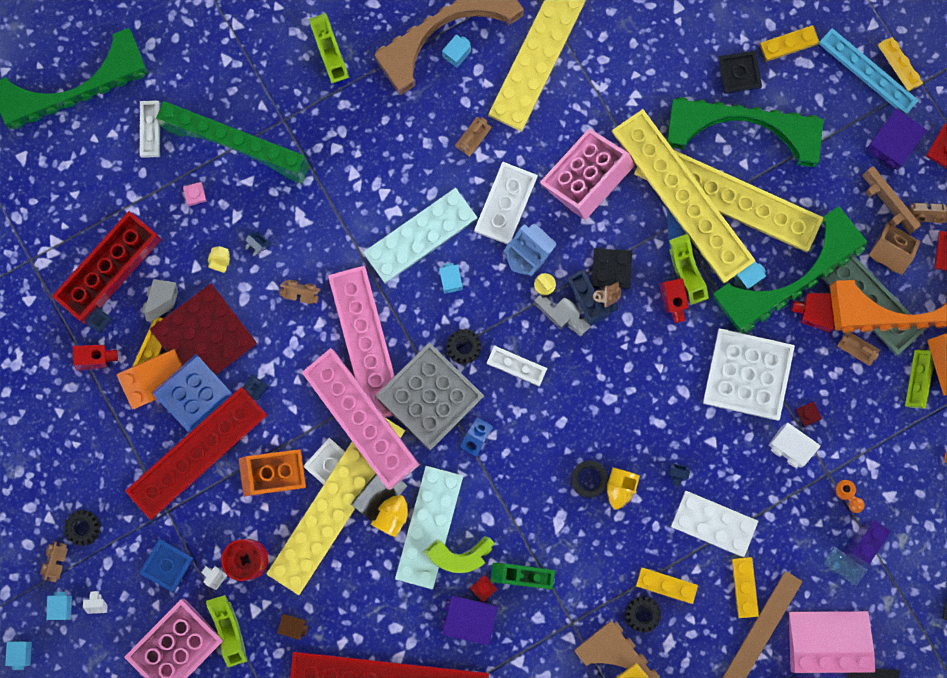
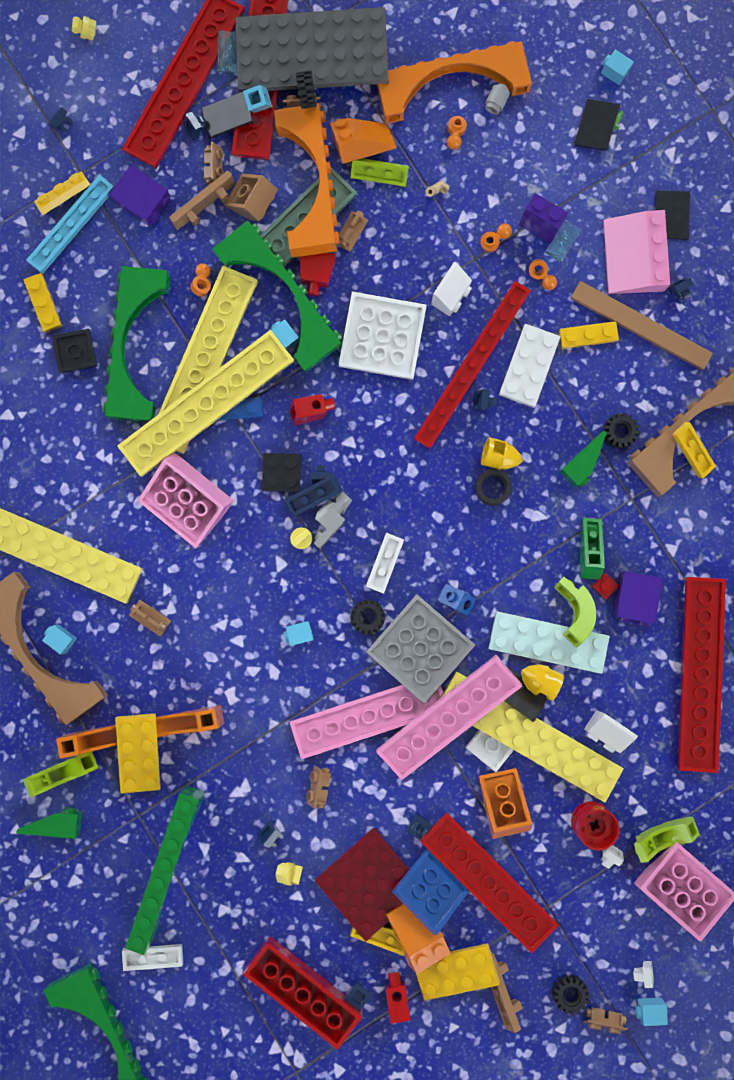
camera: 100 degrees left, 5 degrees up
medium azure brick [5,641,32,670] -> none
blue plate [139,539,194,593] -> none
light grey slope [142,279,178,322] -> none
bright pink plate [183,182,207,206] -> none
reddish brown brick [277,614,309,640] -> none
light aqua plate [363,188,478,284] -> none
white plate [474,162,538,245] -> none
medium blue piece [503,224,556,277] -> none
medium nougat hinge [593,282,621,307] -> none
yellow plate [636,567,698,604] -> none
lime arch [669,234,709,305] -> none
dark red plate [795,401,822,427] -> none
none -> green slope [16,807,82,839]
none -> orange arch [56,705,224,759]
none -> yellow plate [115,713,160,794]
none -> orange plate [190,263,211,297]
none -> red plate [414,281,531,449]
none -> yellow plate [416,943,500,1001]
none -> tan arm [425,181,449,197]
none -> medium nougat hinge [491,952,522,1033]
none -> orange plate [529,259,557,290]
none -> green slope [559,431,606,488]
none -> white slope [584,710,638,753]

